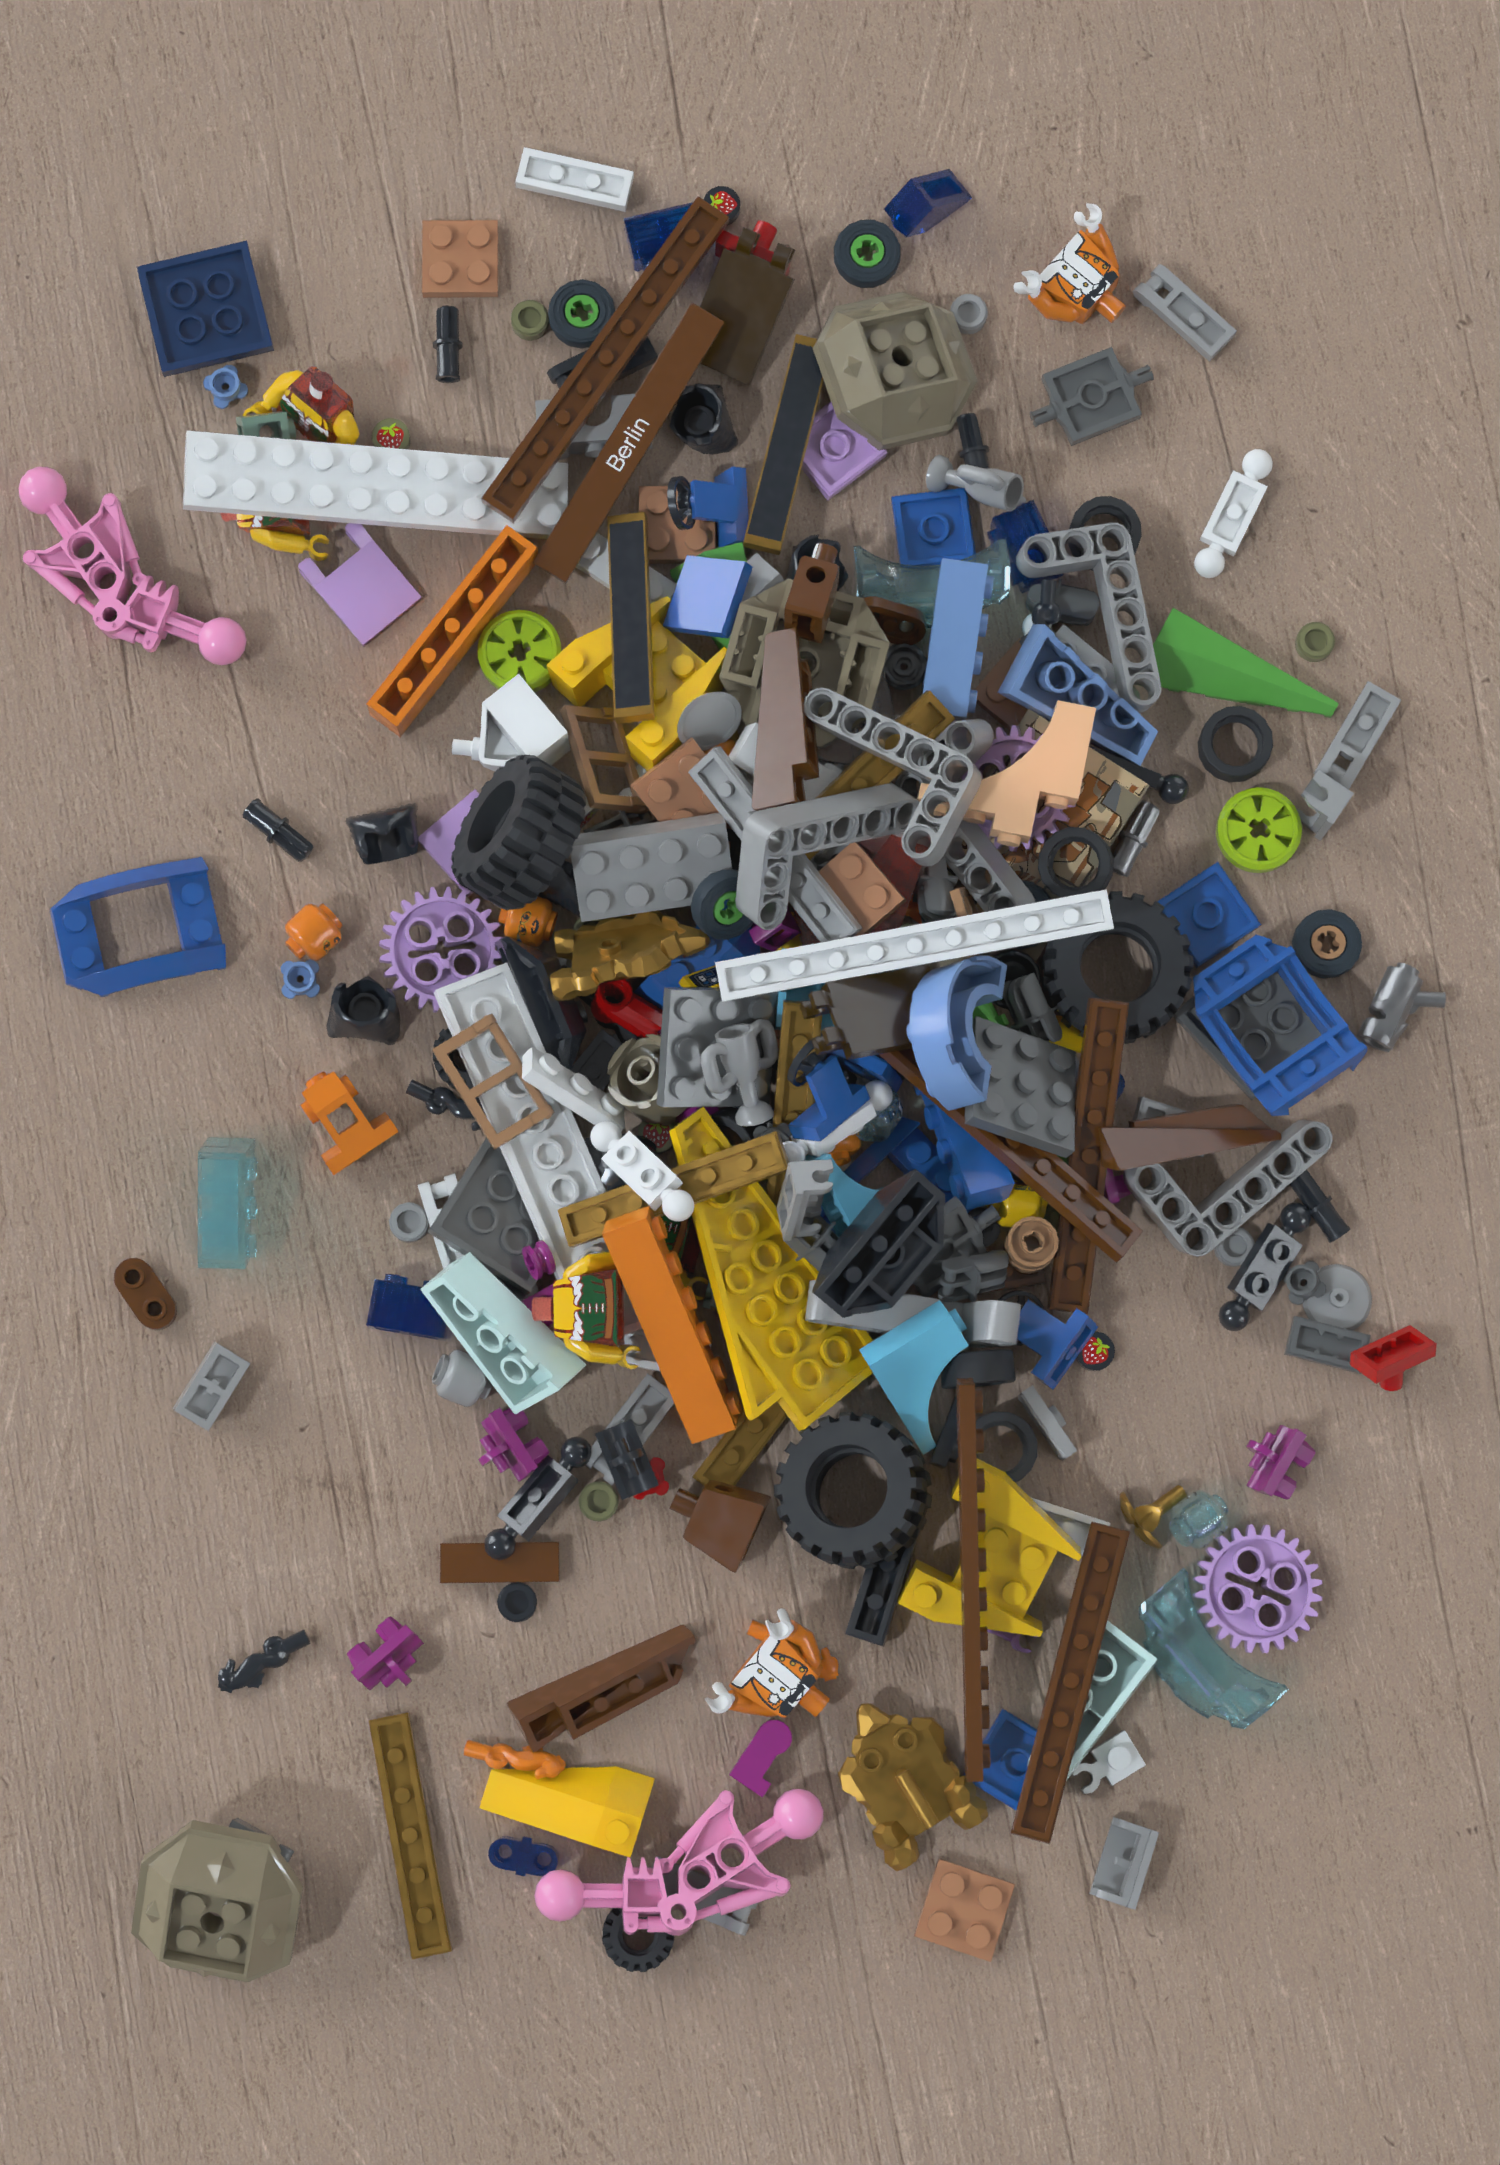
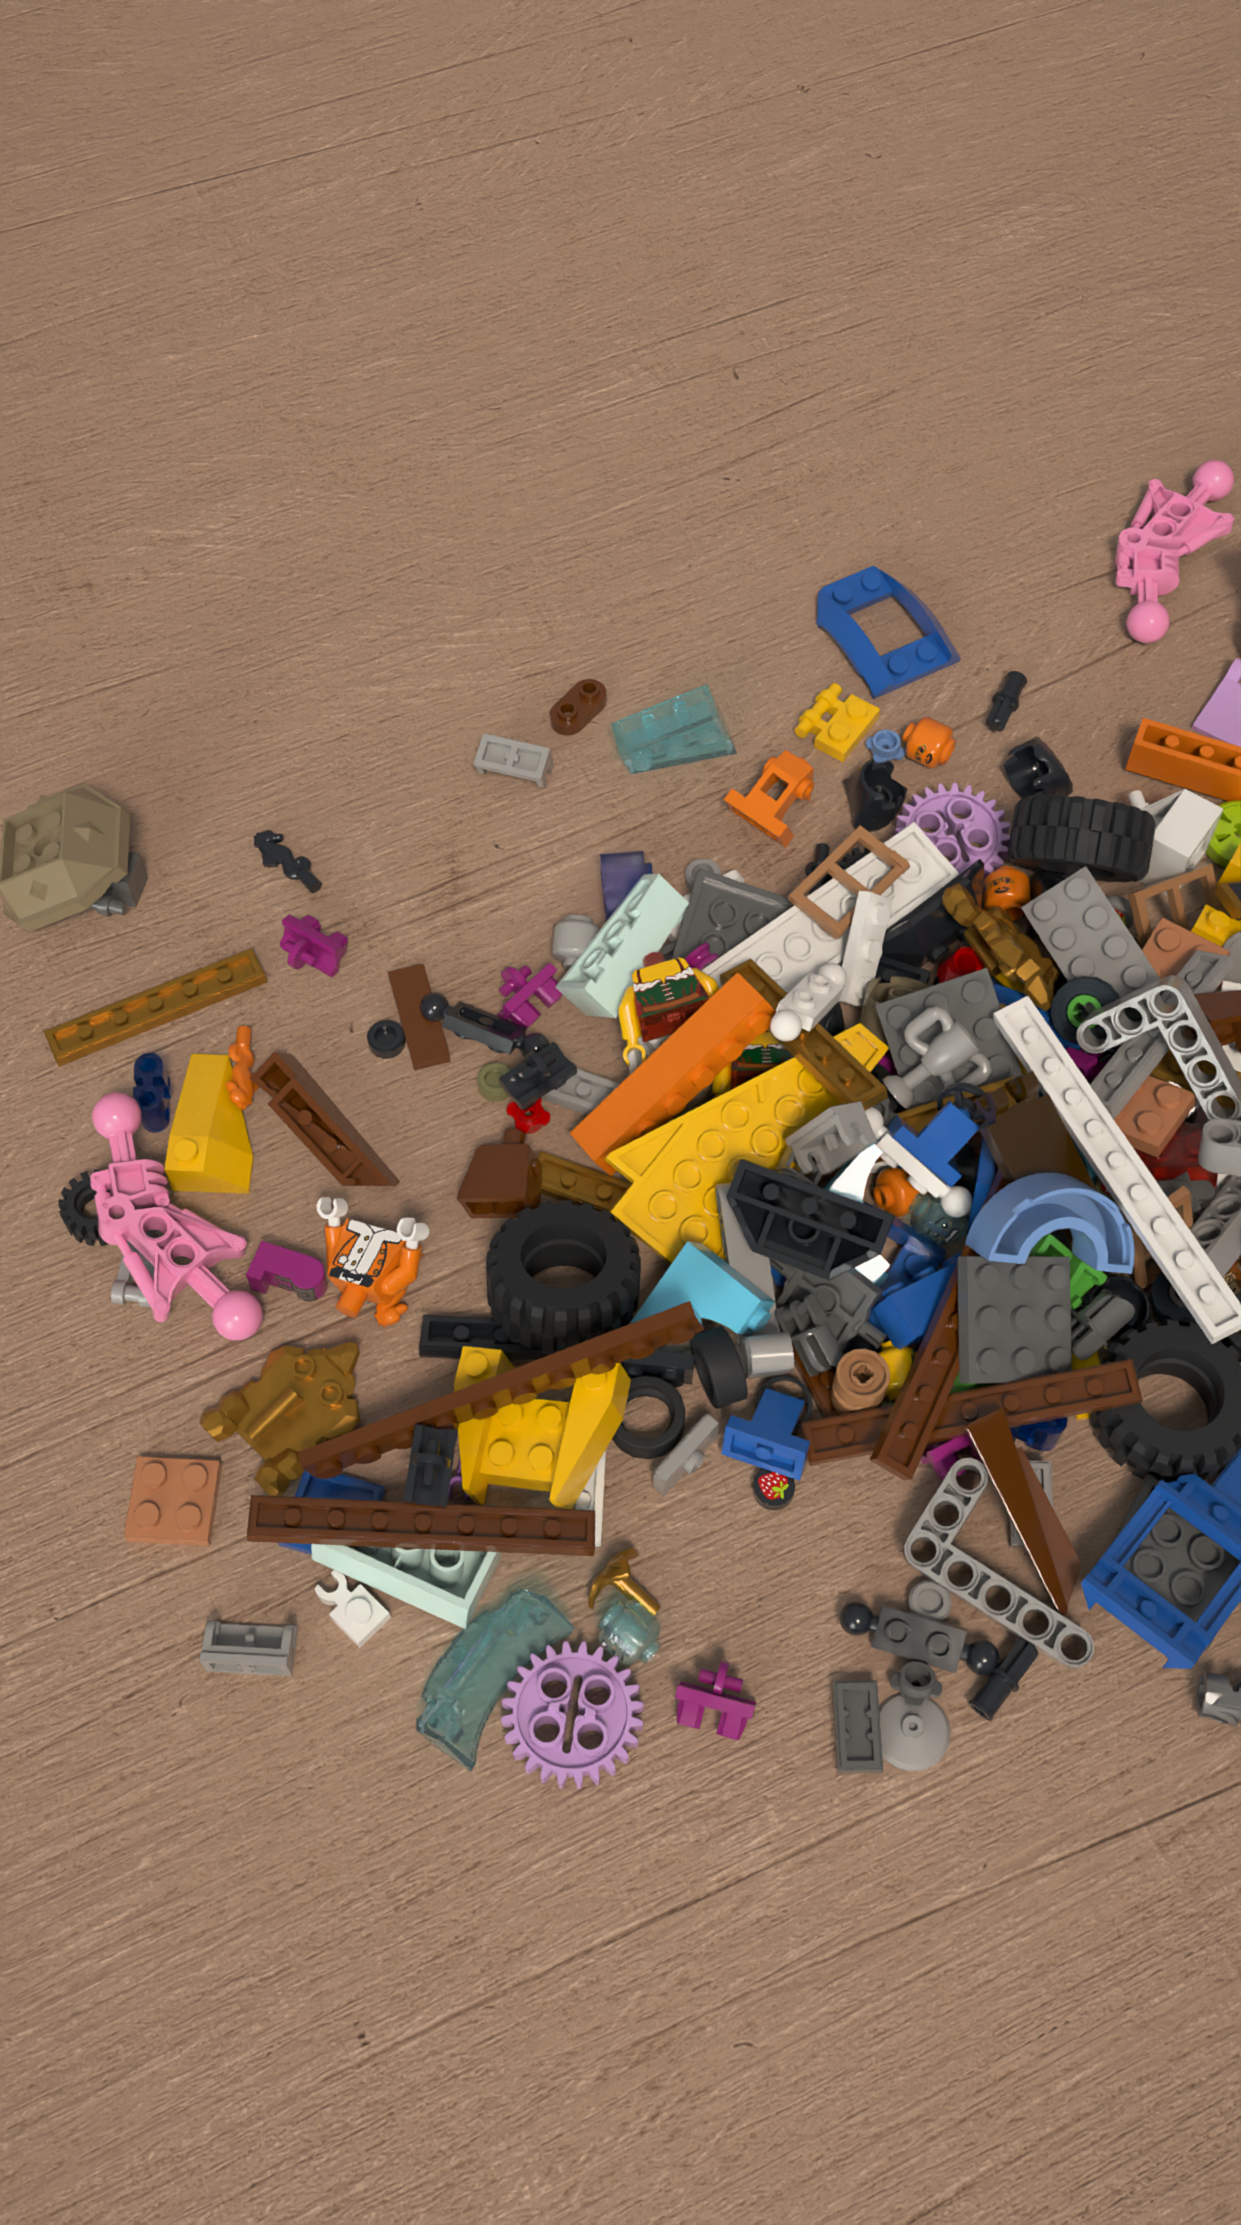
camera: 80 degrees right, 20 degrees down
red tile [1350,1325,1437,1391] -> none
none -> black hips [403,1424,458,1509]
none -> yellow plate [794,683,880,762]

